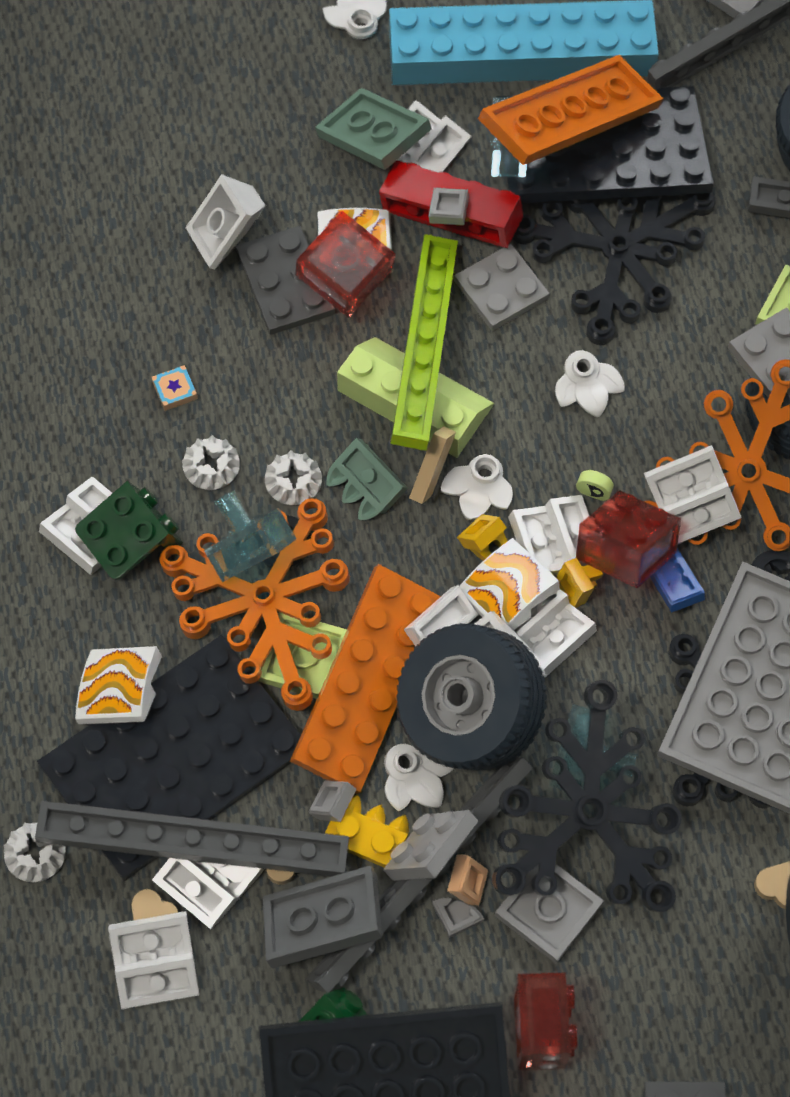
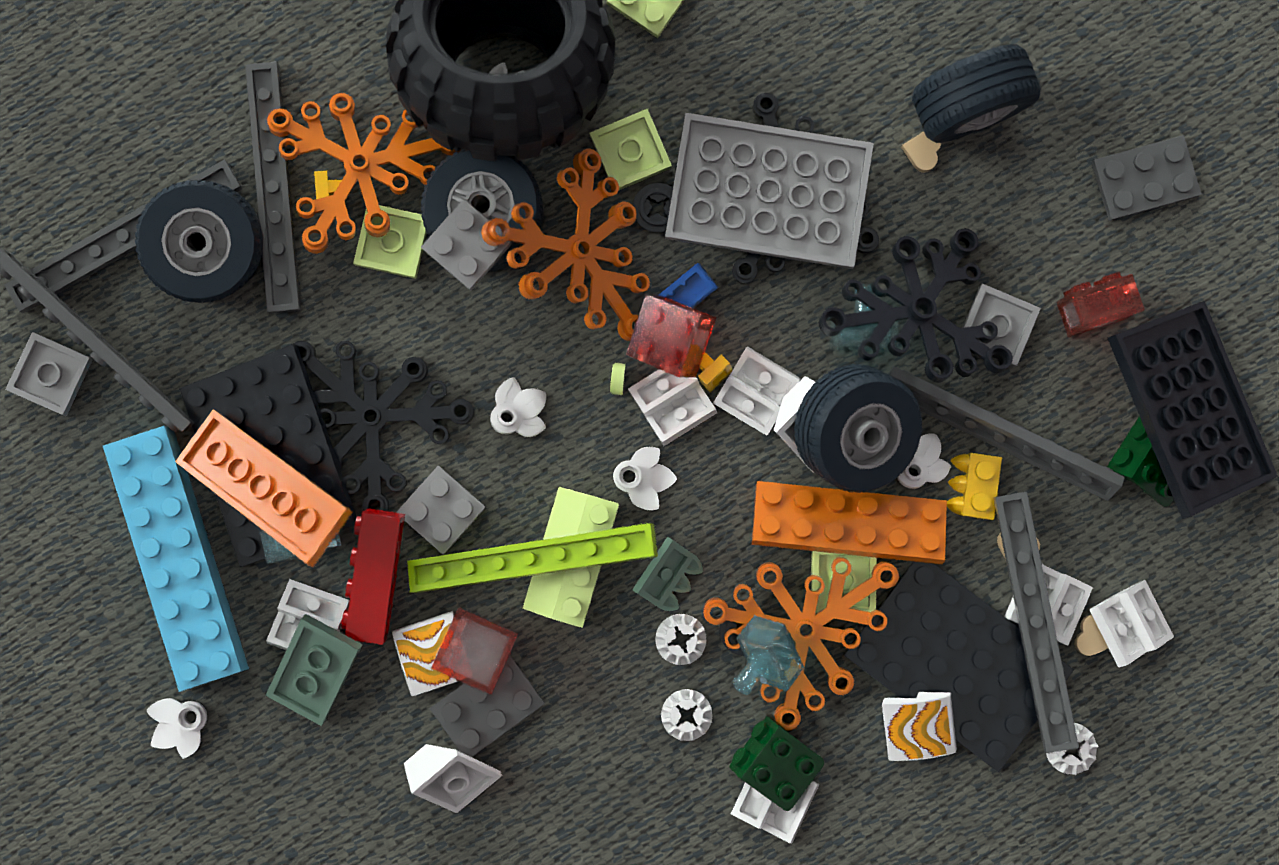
camera: 105 degrees left, 20 degrees up
light nougat tile [152,365,198,411] -> none
dark grey plate [263,866,383,969] -> none
light grey tile [309,780,356,822] -> none
light grey plate [383,810,478,881] -> none
white tile [404,585,479,646] -> none
tan tile [409,426,456,504] -> none
light grey tile [429,188,469,225] -> none
light grey tile [432,898,484,938] -> none
light nougat tile [447,854,488,906] -> none
yellow tile [457,514,508,561] -> none
slope [459,538,560,630] -> none
white slope [644,445,742,545] -> none

